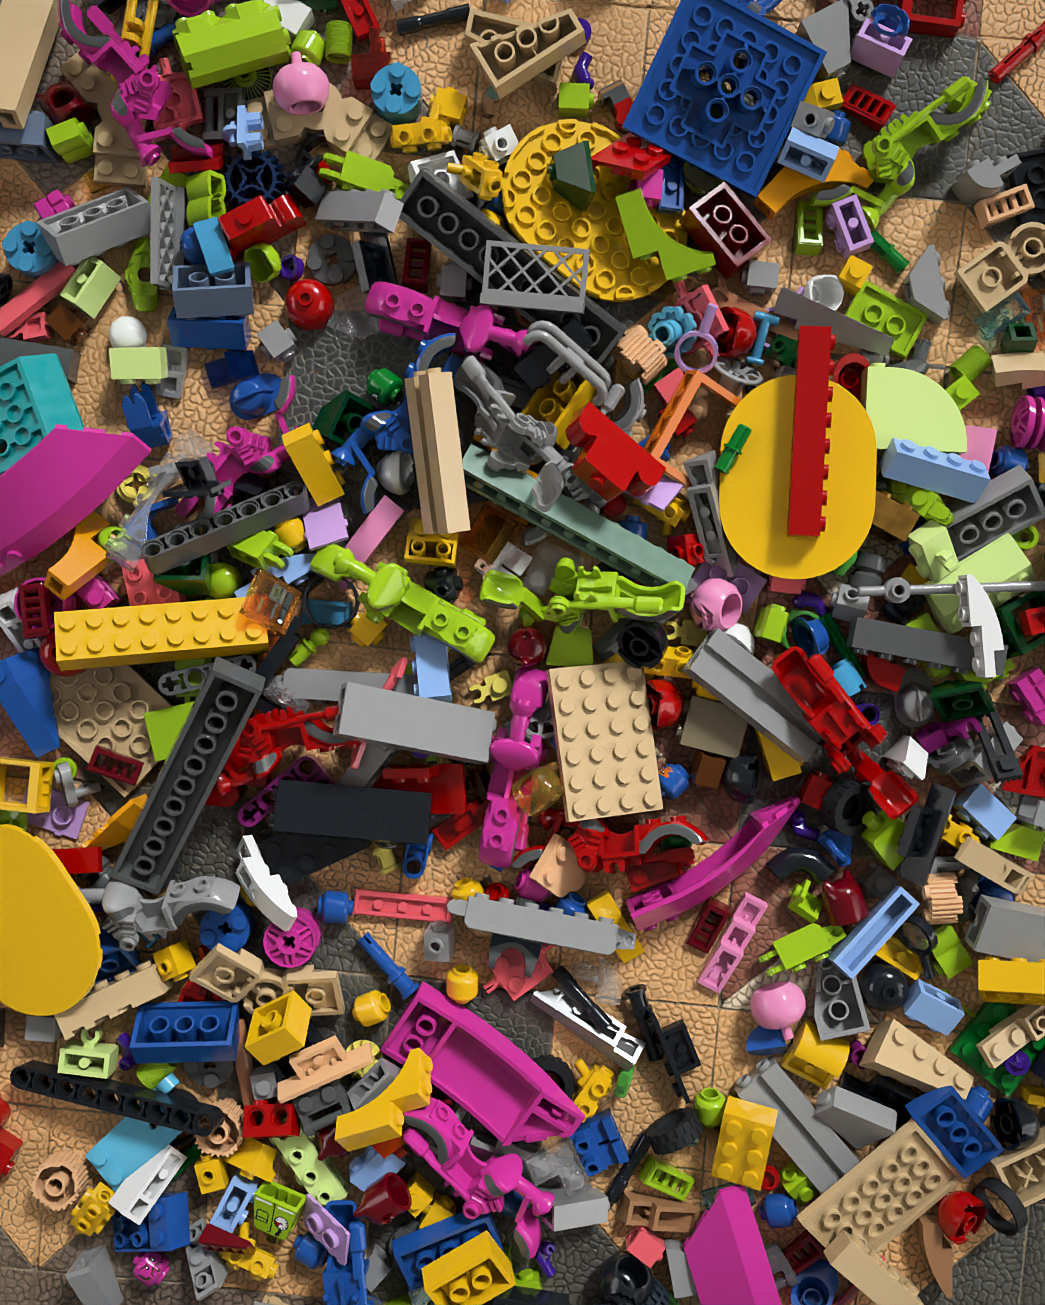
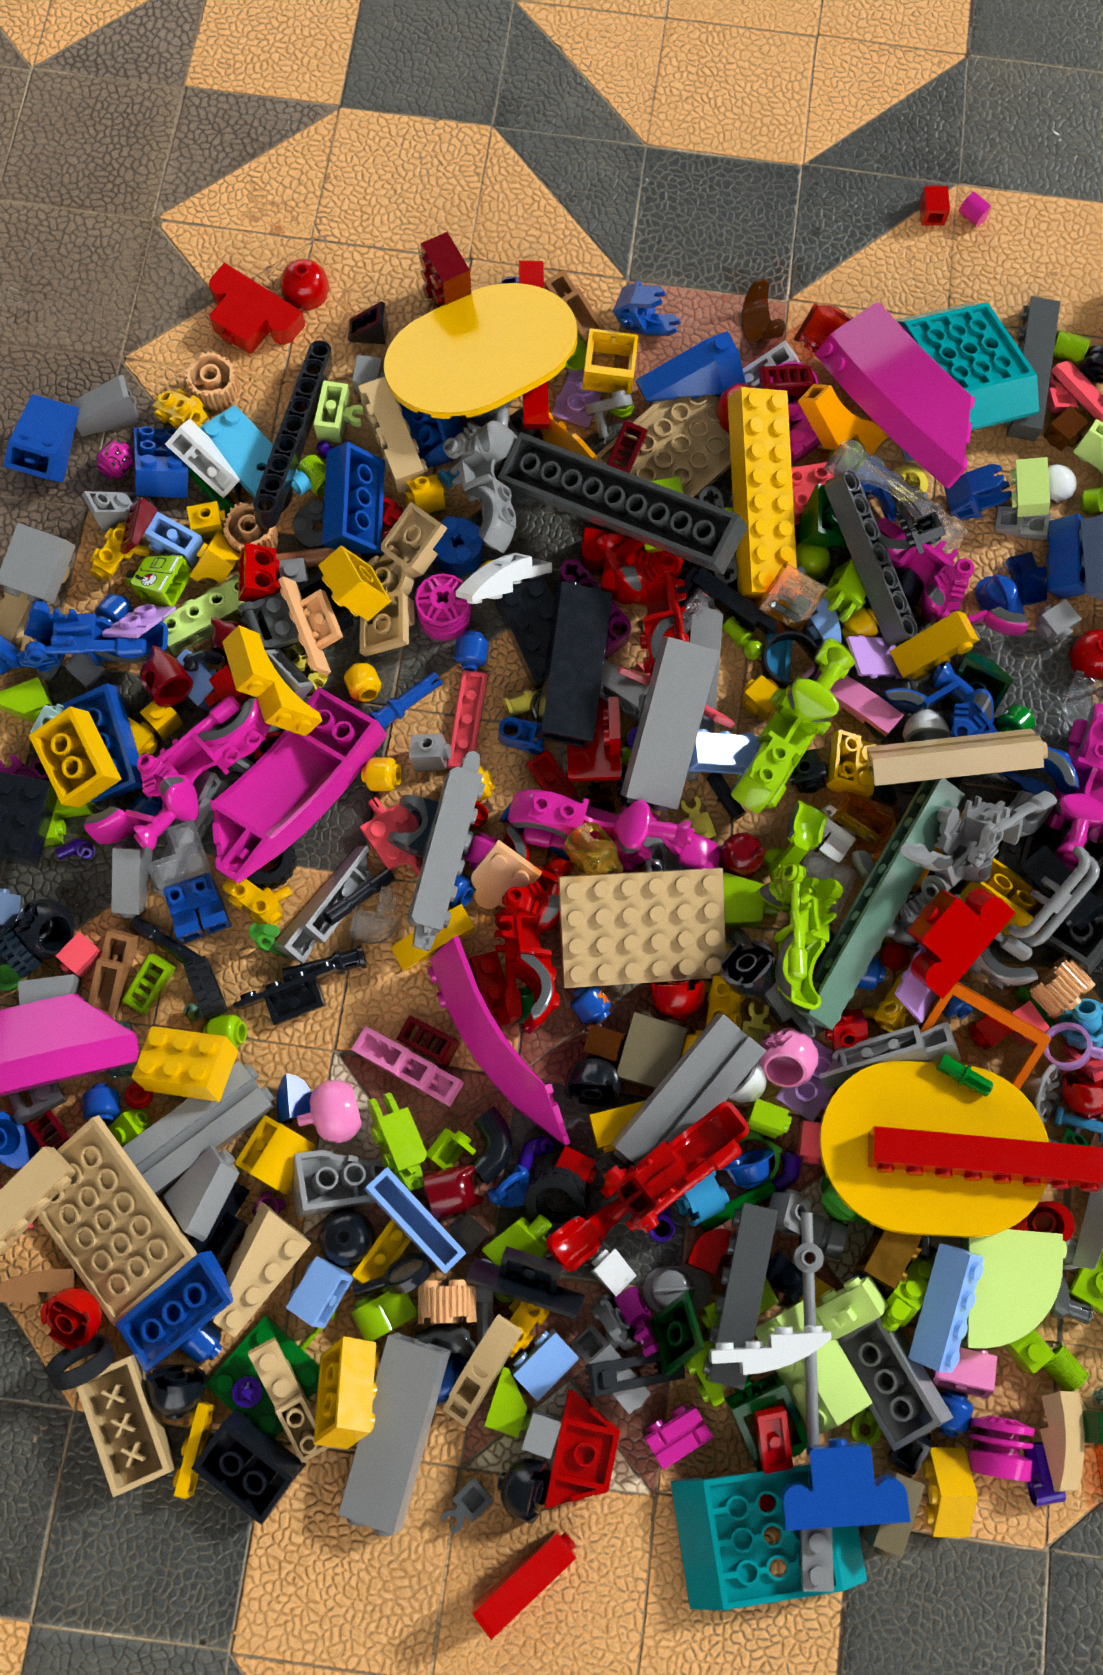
camera: 85 degrees right, 15 degrees down
none -> black arm [182,649,222,672]

